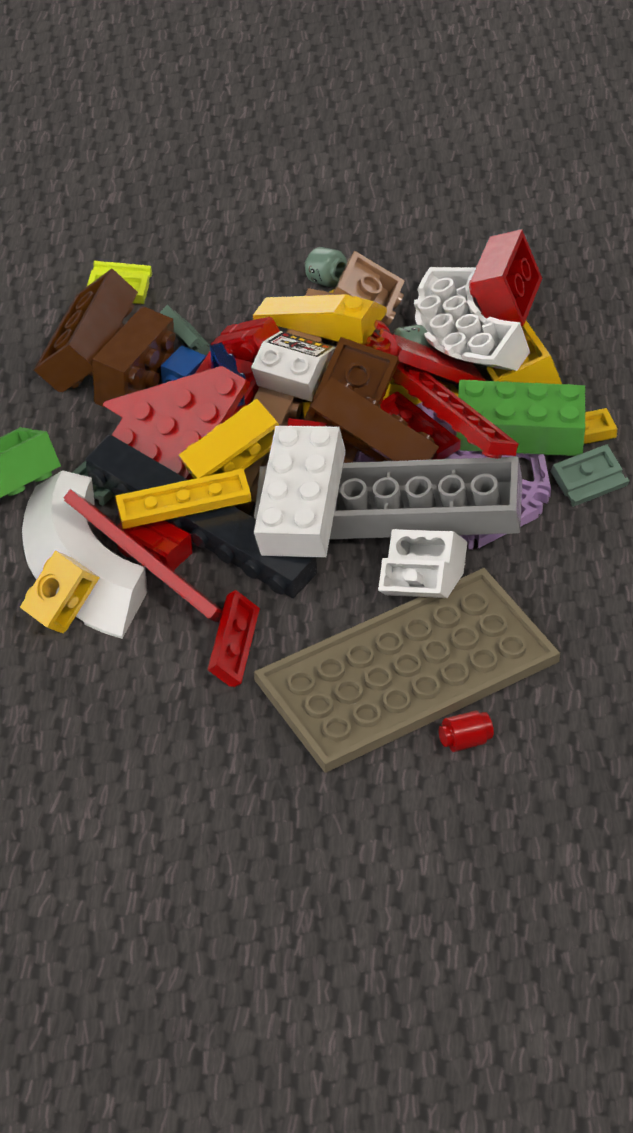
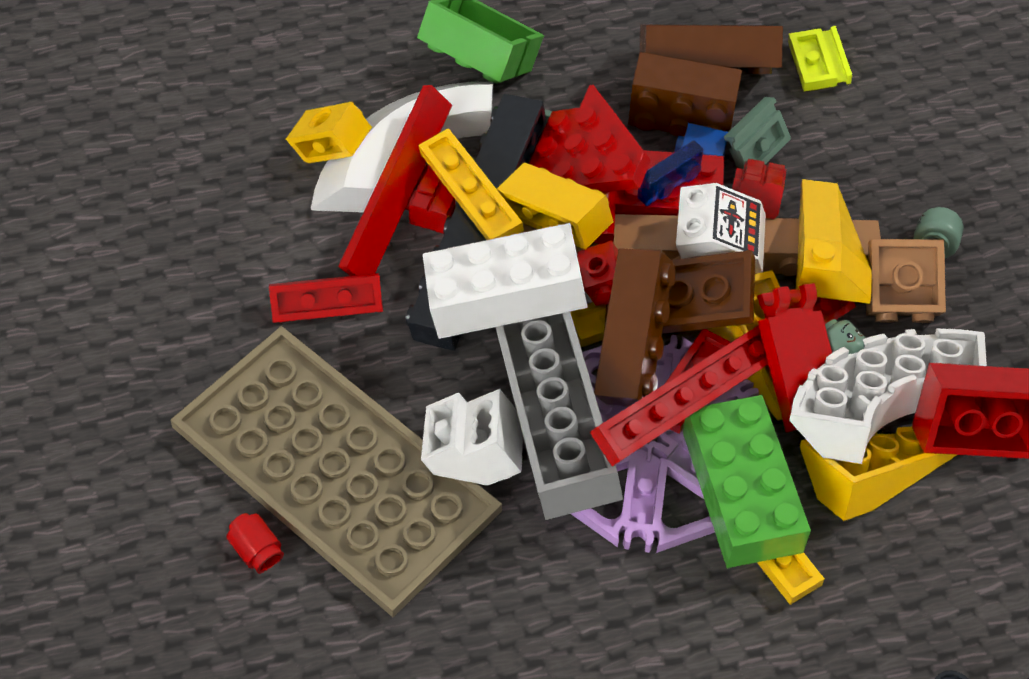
camera: 70 degrees right, 10 degrees up
sand green plate [550,444,629,507] -> none

